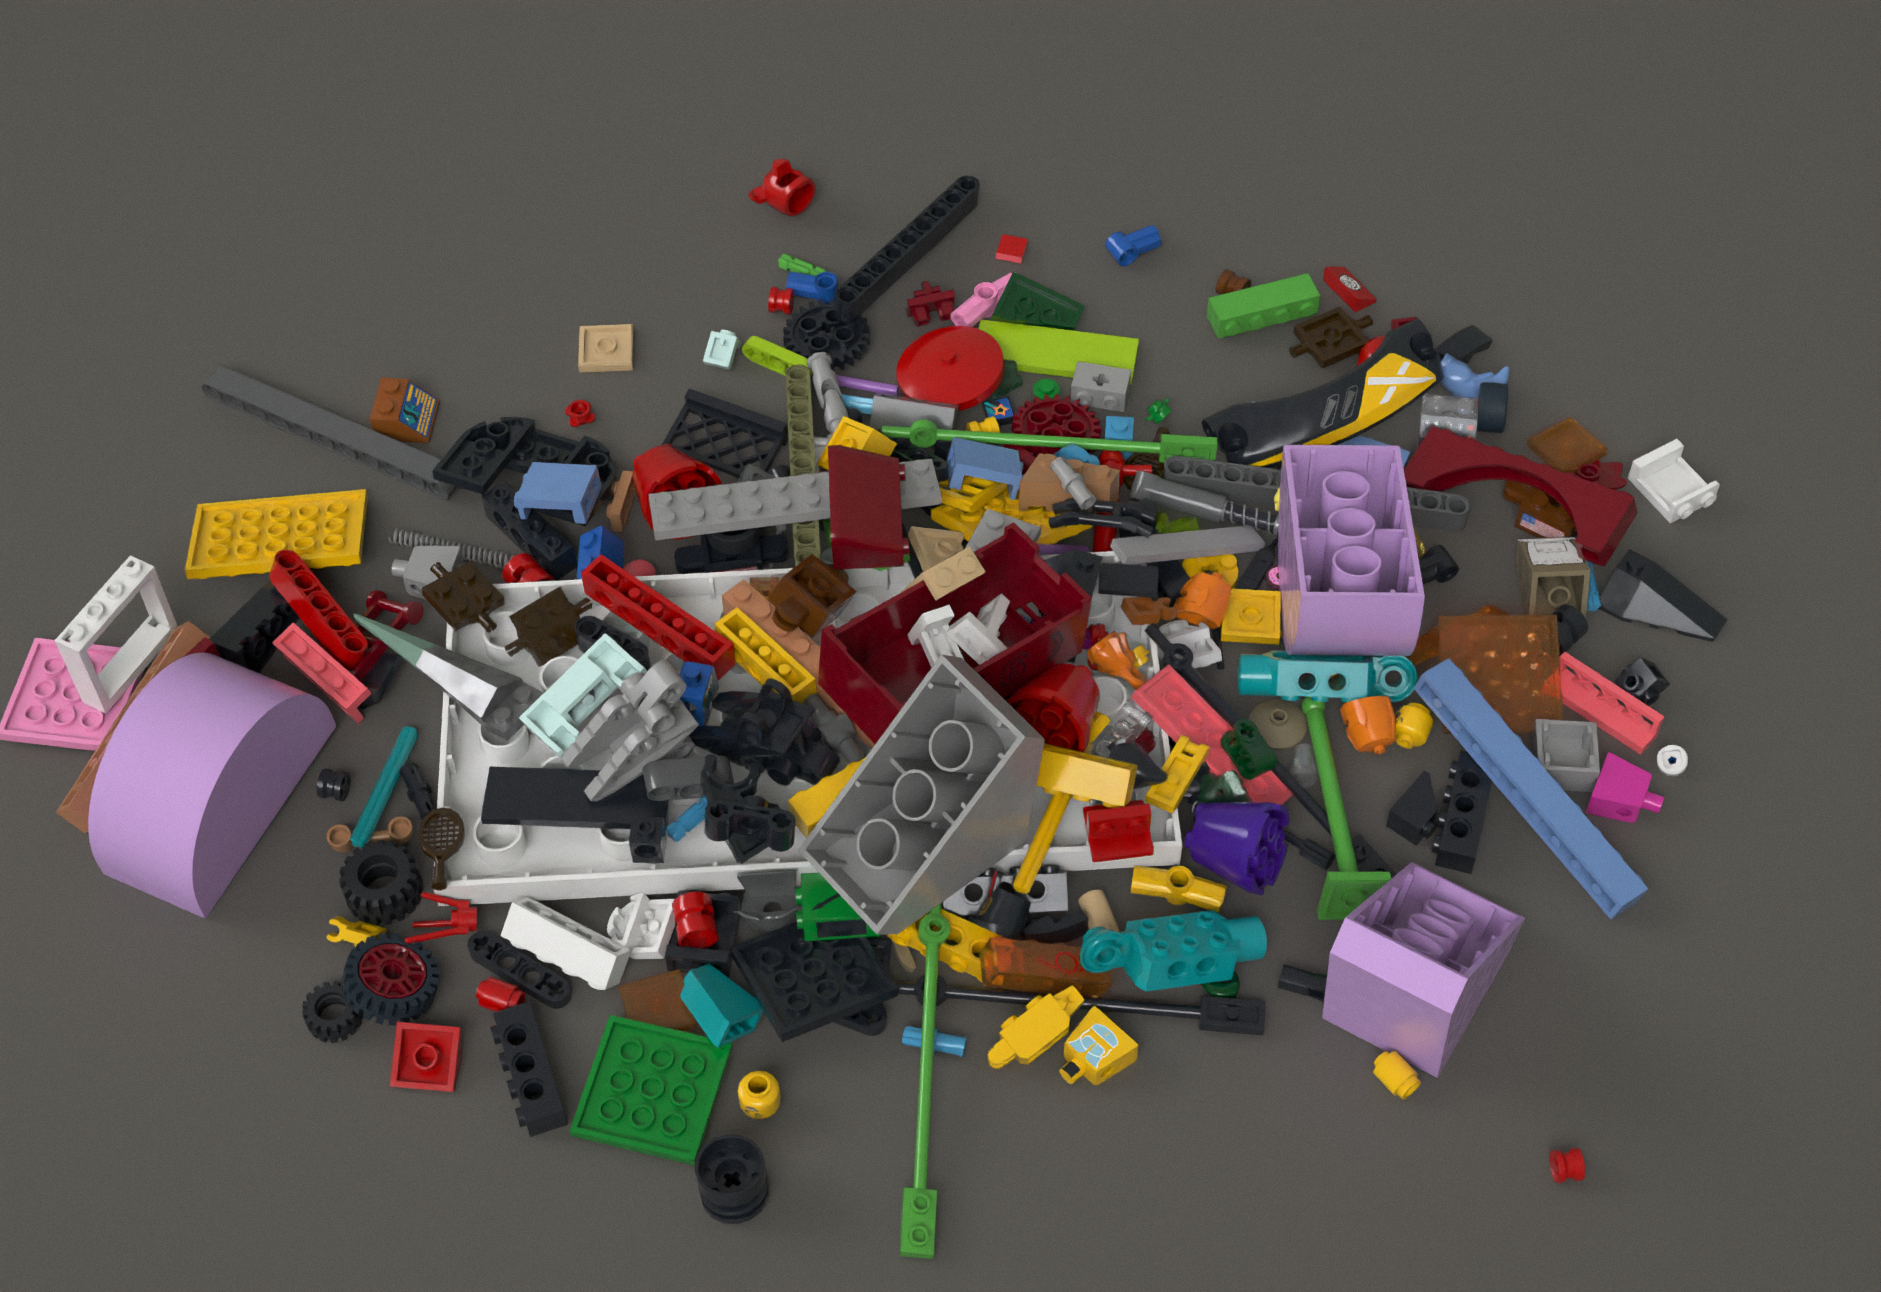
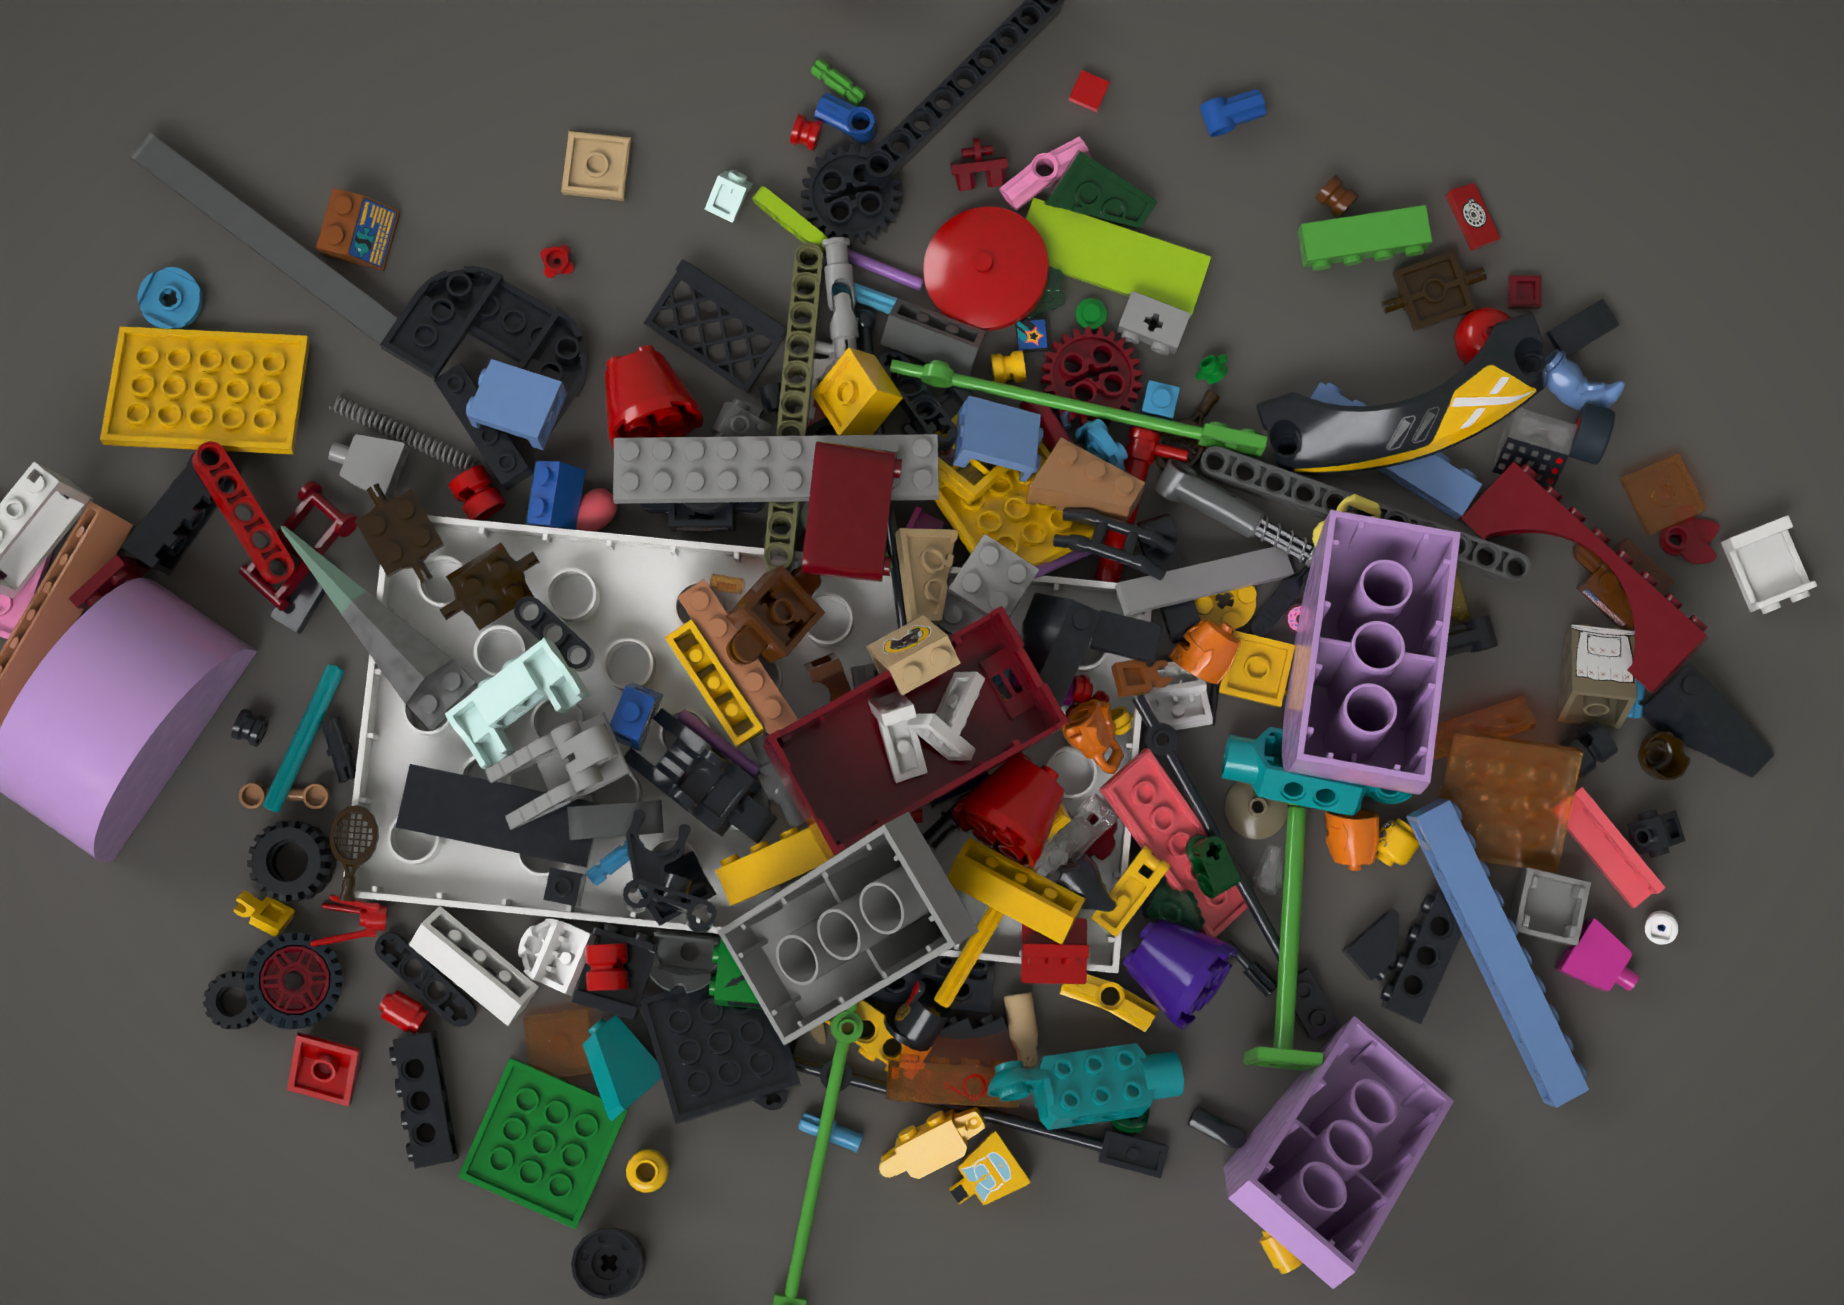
camera: 10 degrees right, 30 degrees up
coral fence [272,623,372,724] -> none
red brick [581,554,736,681] -> none
medium nougat plate [606,470,636,532] -> none
light grey pin [1050,456,1096,510] -> none
clear neon green bracket [1156,511,1199,534] -> none
none -> dark azure plate [137,267,204,330]
none -> dark brown hair [1638,731,1690,780]

